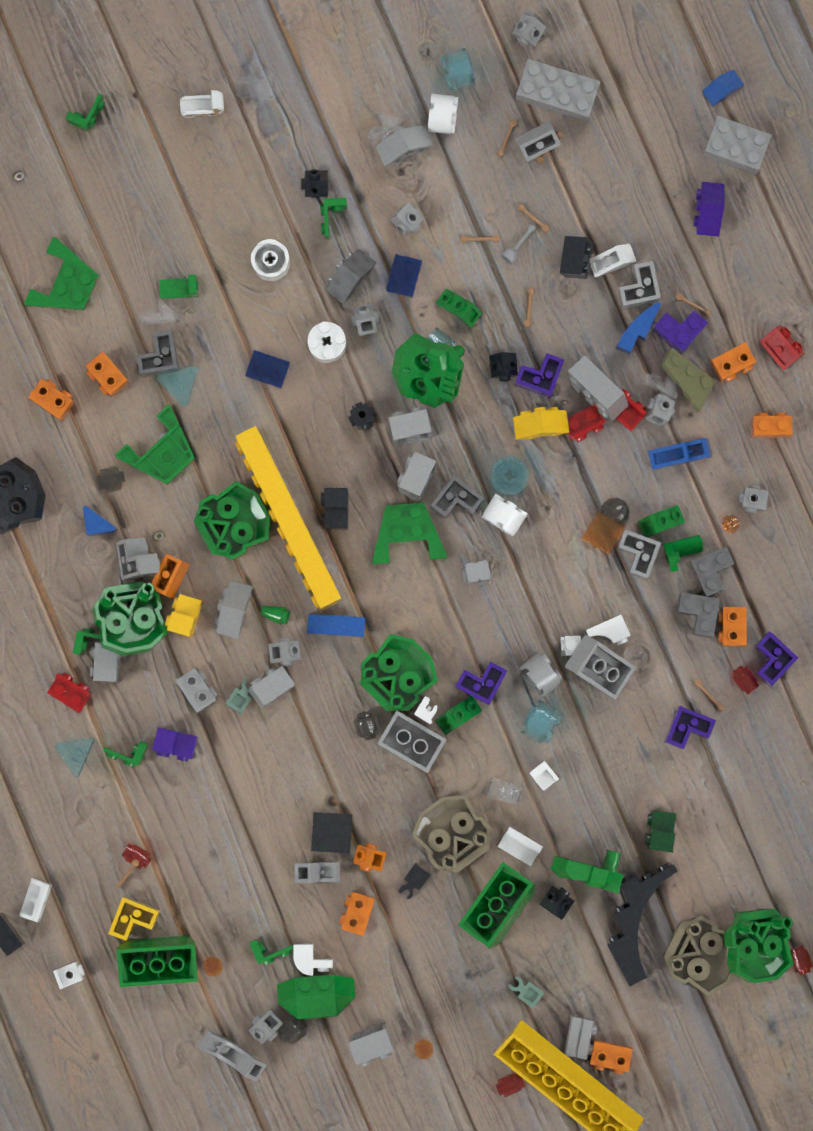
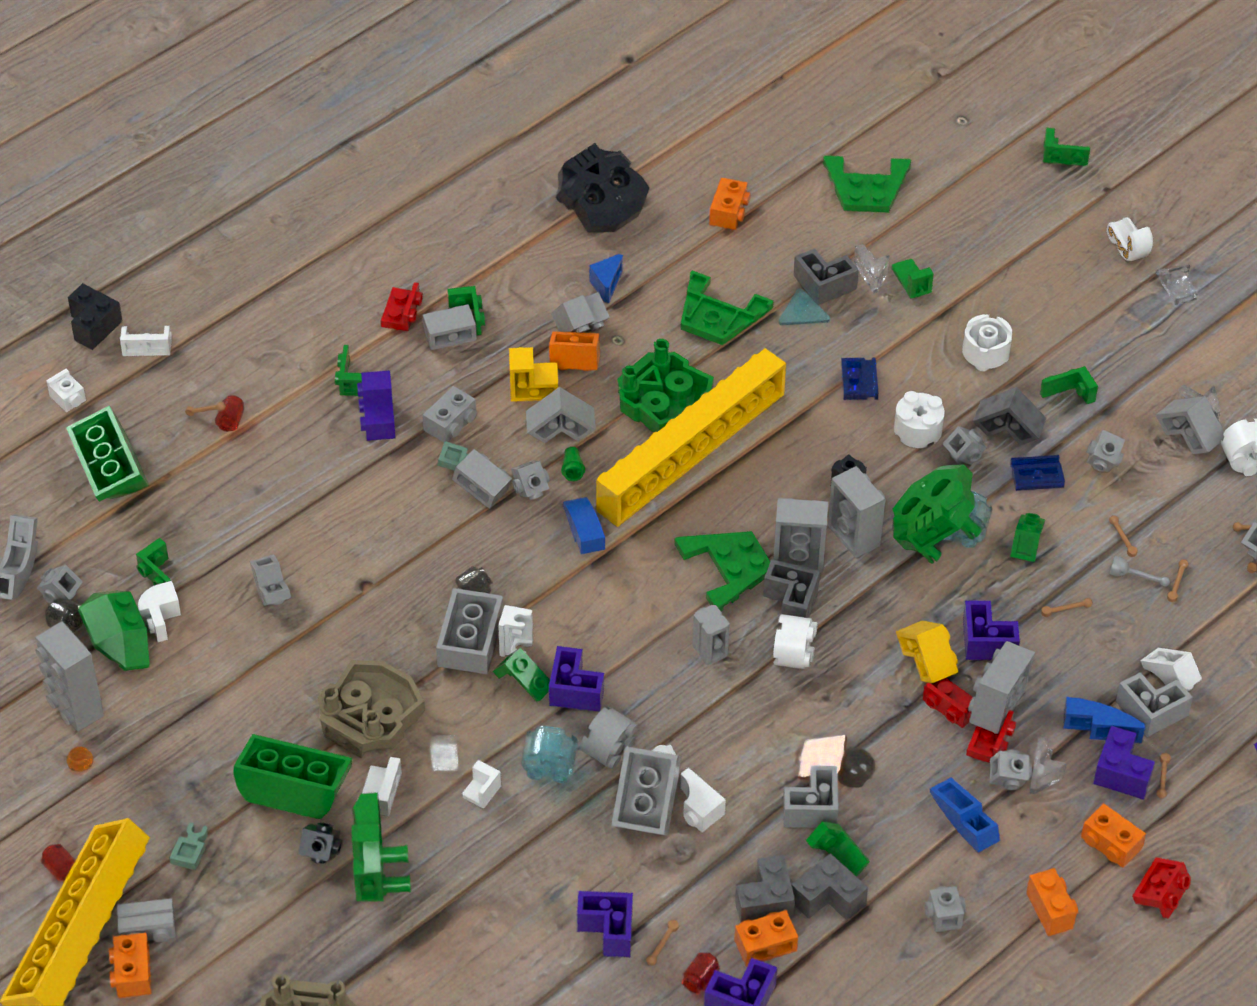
camera: 65 degrees right, 35 degrees down
clear light blue piece [55,737,94,778] -> none
orange brick [86,351,129,397] -> none
green brick [92,582,168,656] -> none
clear smoke head [96,466,126,493] -> none
yellow brick [108,897,161,941] -> none
clear orange plate [203,957,223,976] -> none
black brick [301,169,328,198] -> none
black brick [311,812,353,854] -> none
black brick [321,488,349,530] -> none
orange brick [339,891,375,936] -> none
orange brick [353,843,387,872] -> none
green brick [360,634,438,712] -> none
black plate [399,863,430,899] -> none
black brick [489,352,518,382] -> none
clear light blue brick [490,456,529,497] -> none
black brick [560,236,594,279] -> none
black arch [607,863,678,986] -> none
green bracket [637,505,685,538] -> none
dark green brick [644,810,676,853] -> none
olive wing [661,348,716,413] -> none
clear orange plate [722,515,740,534] -> none

